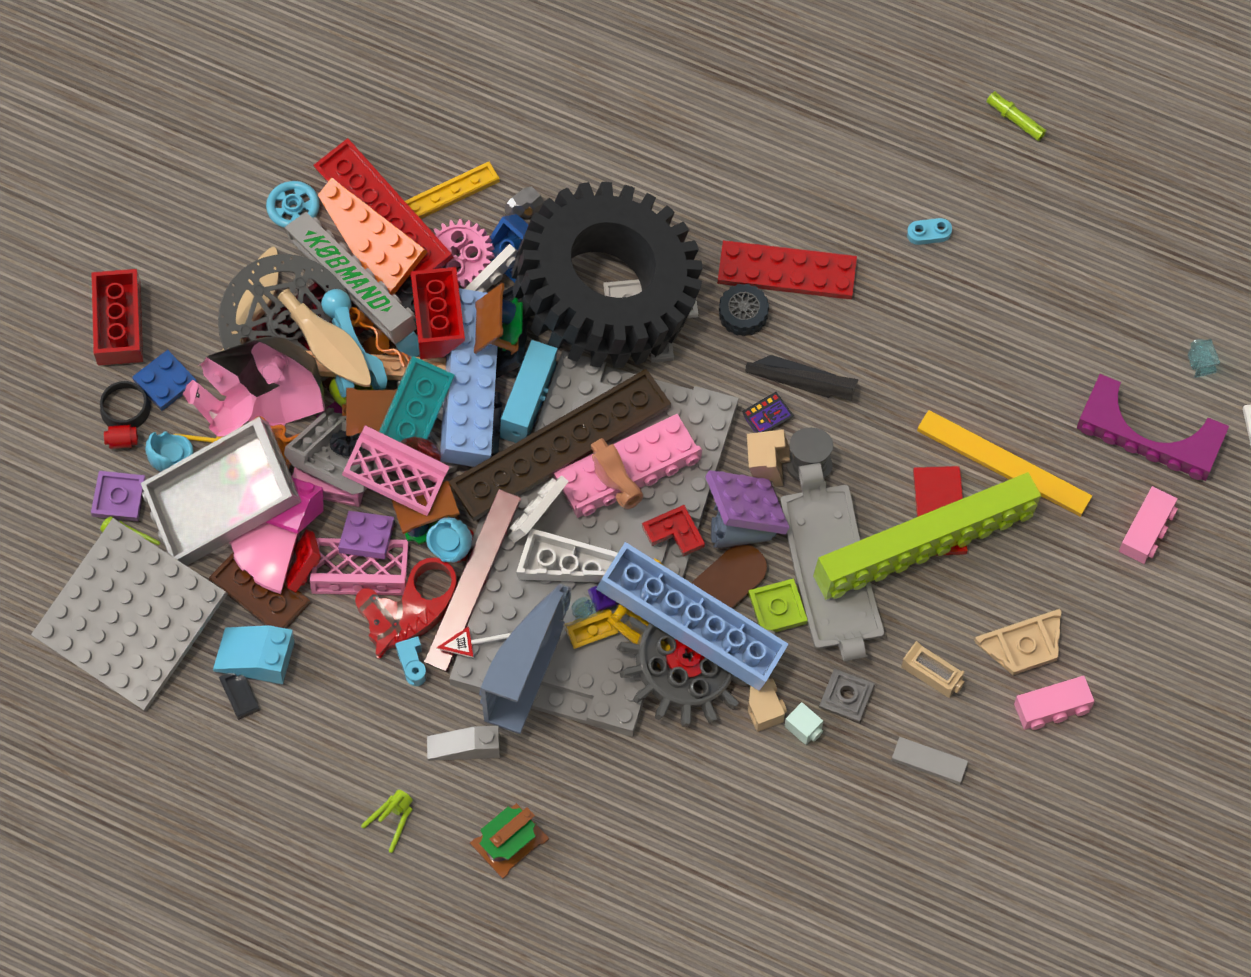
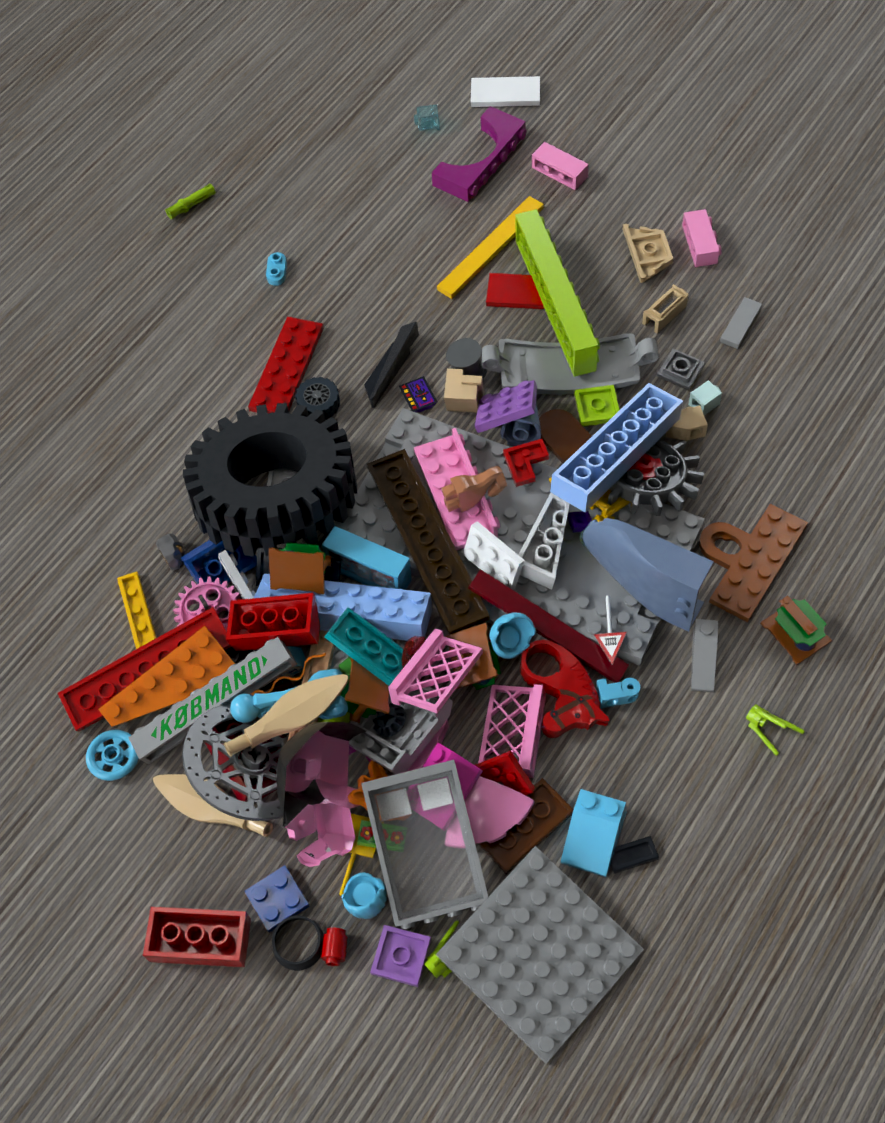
camera: 75 degrees left, 5 degrees down
medium lavender plate [338,511,395,559] -> none
none -> dark orange plate [699,504,808,623]

